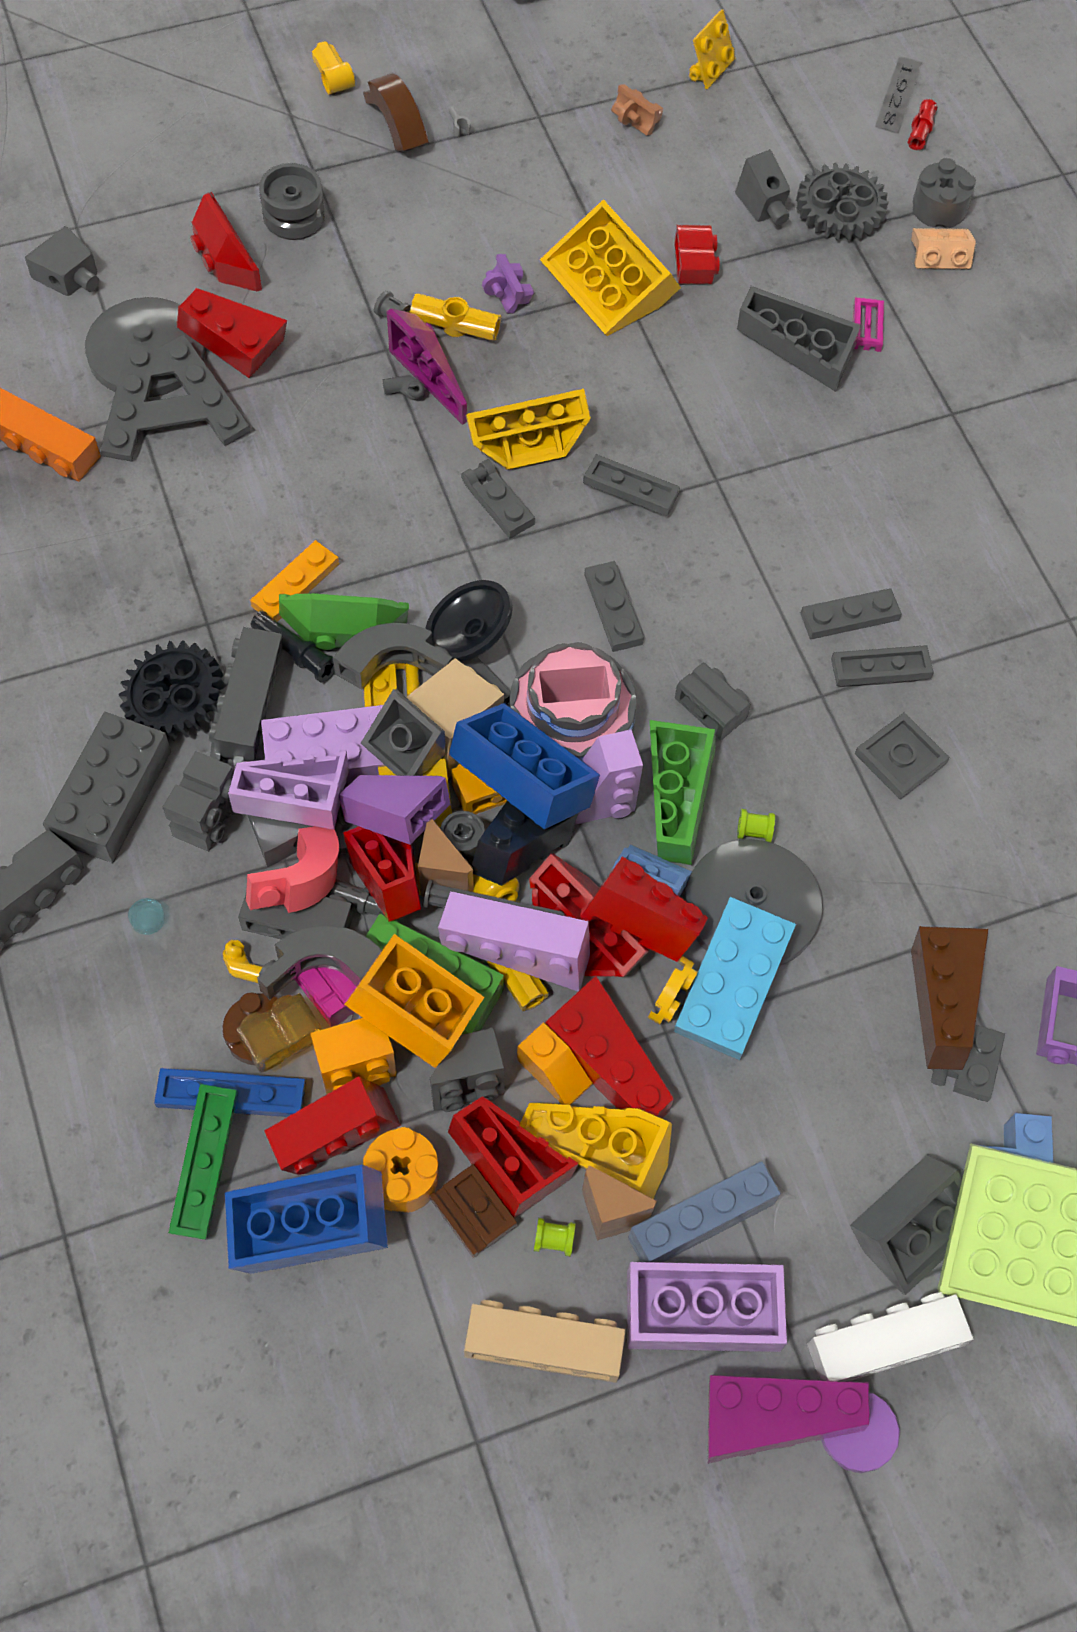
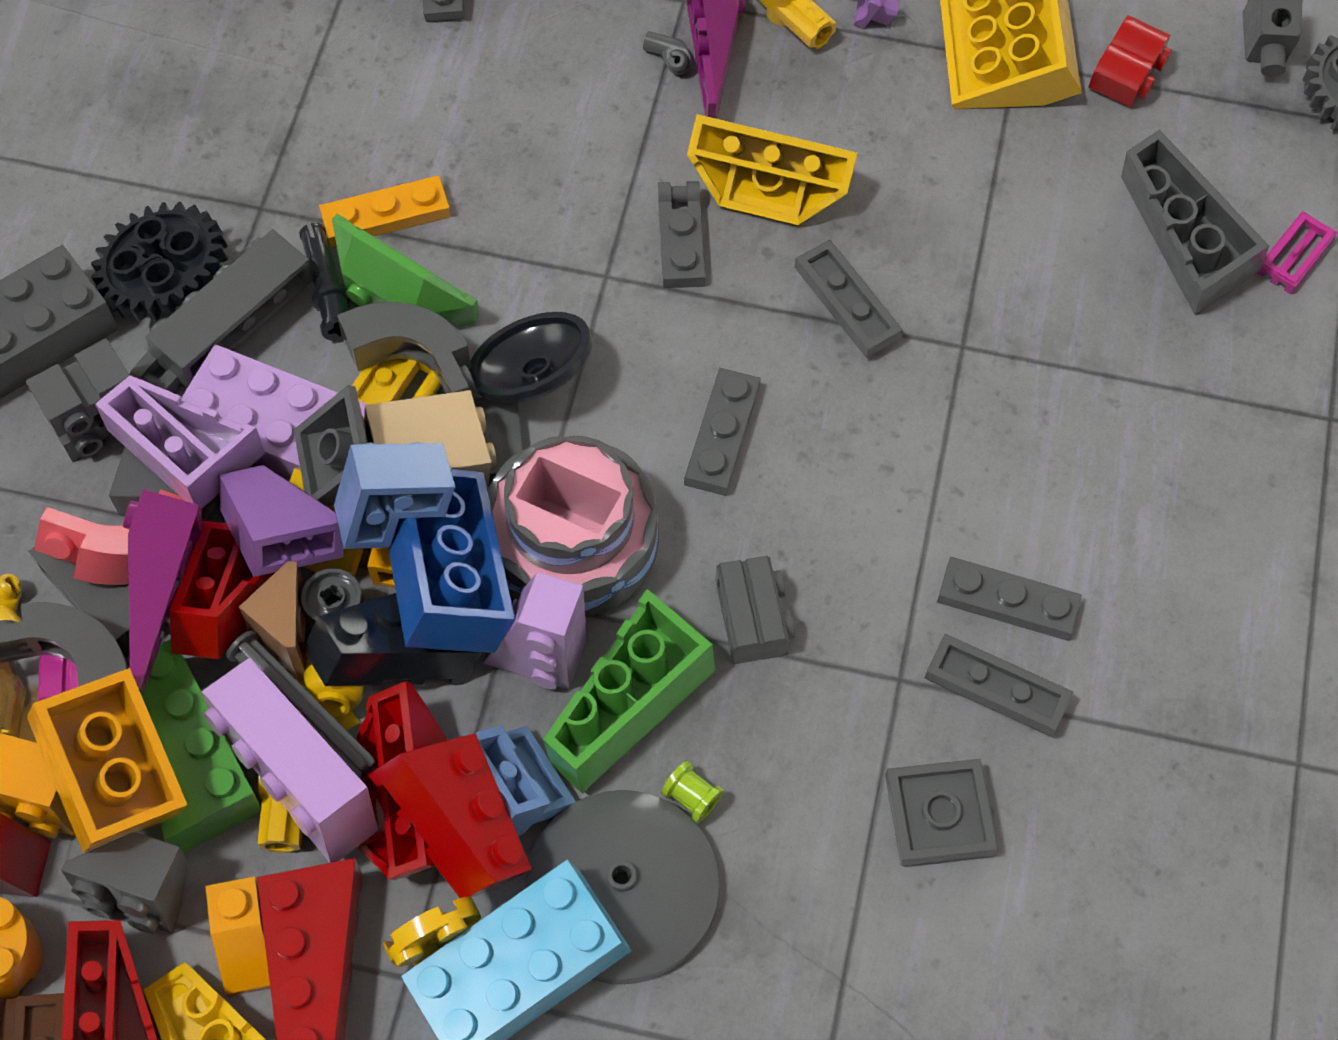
camera: 35 degrees right, 0 degrees up
none -> magenta wedge [123,489,203,695]
none -> medium blue brick [334,442,455,549]

